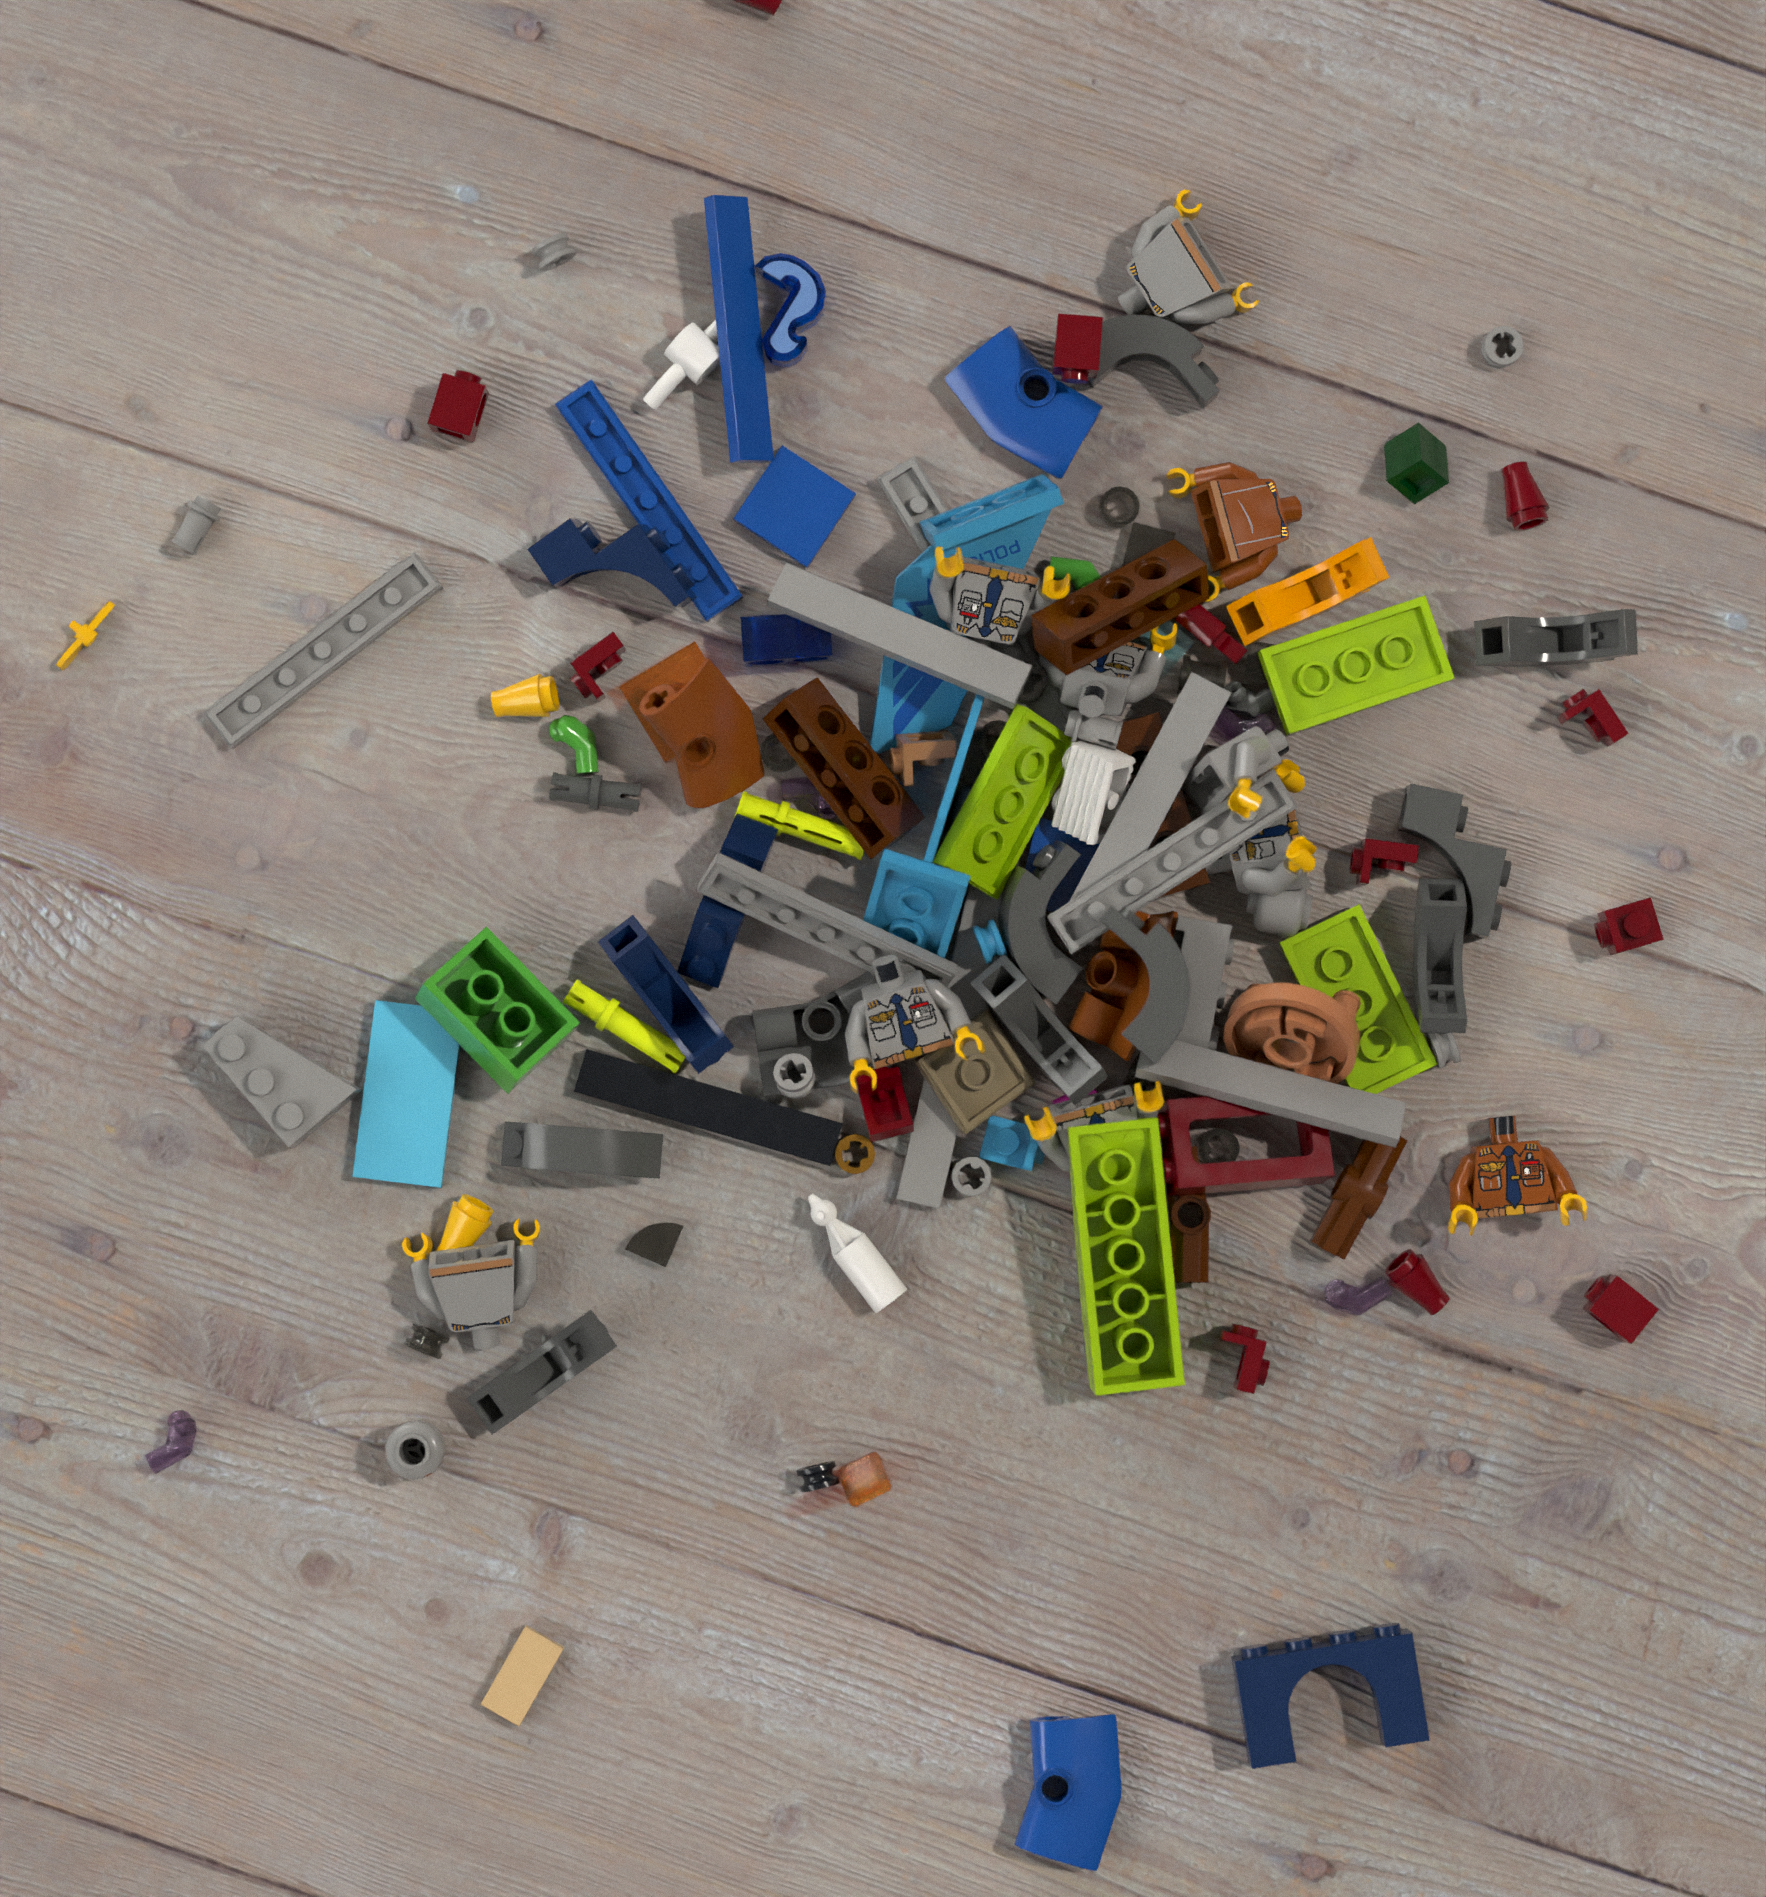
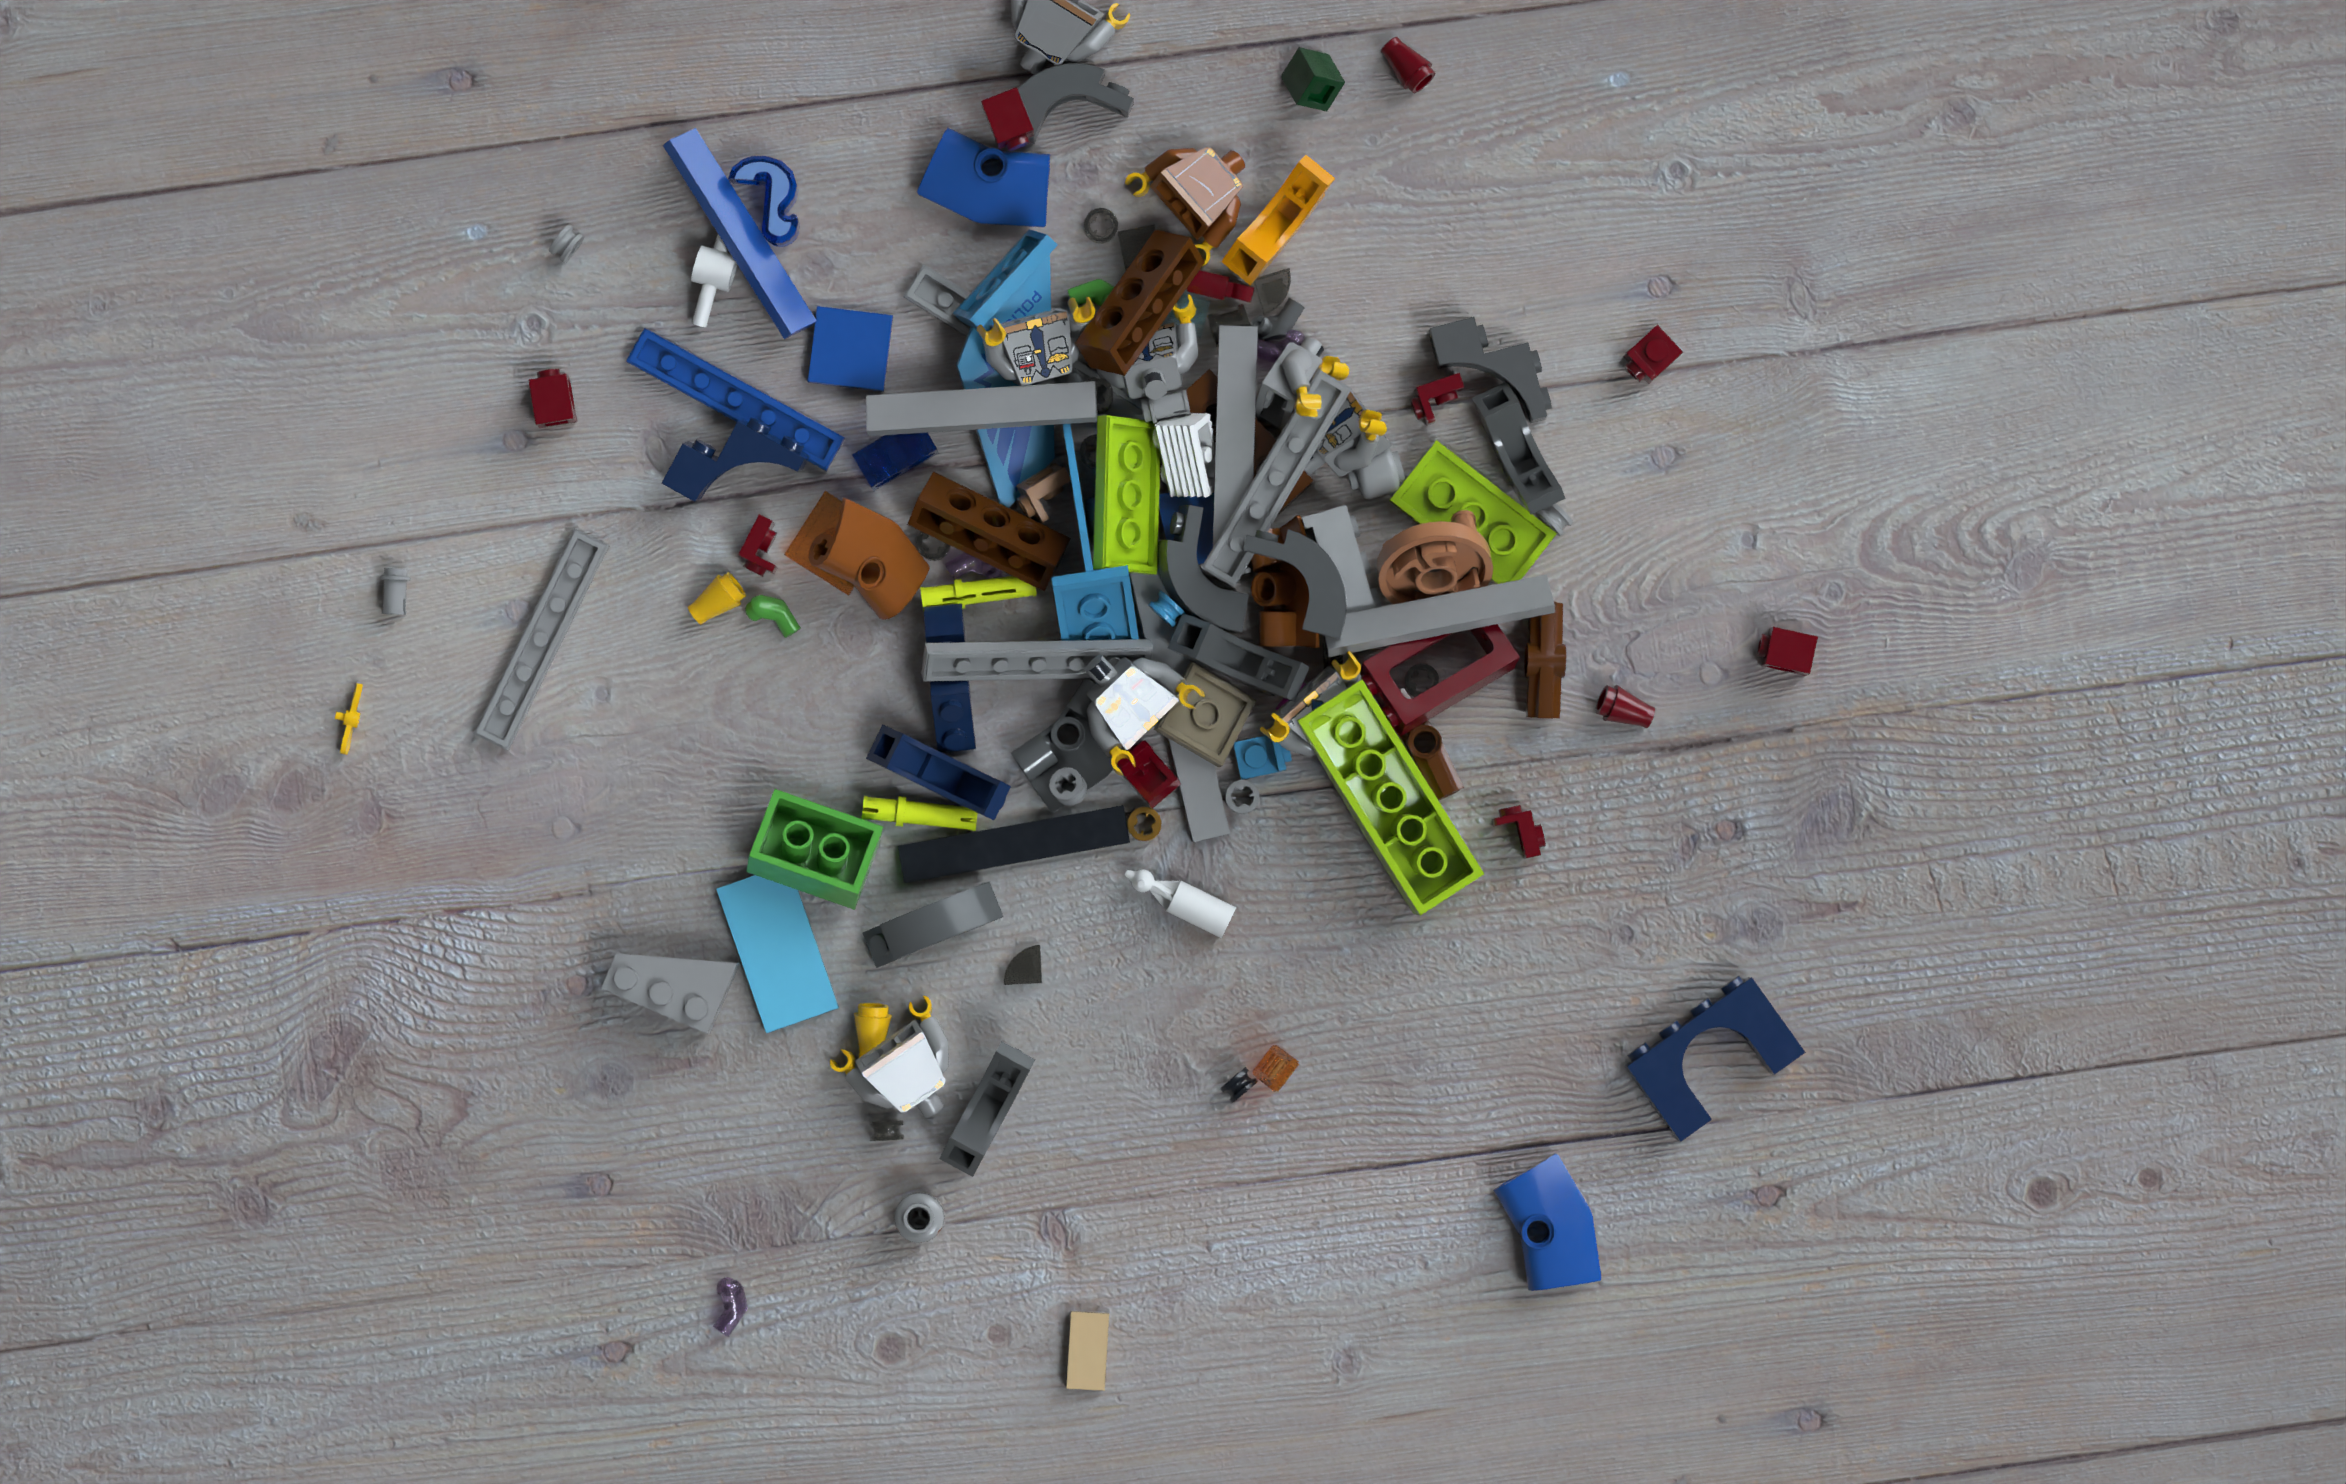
camera: 30 degrees left, 0 degrees up
dark grey pin [550,772,642,812] -> none
lime plate [1257,595,1455,736] -> none
clear purple arm [1324,1277,1392,1316] -> none
torso [1448,1115,1587,1235] -> none
dark grey arch [1474,609,1638,667] -> none
dark red bracket [1557,689,1629,746] -> none

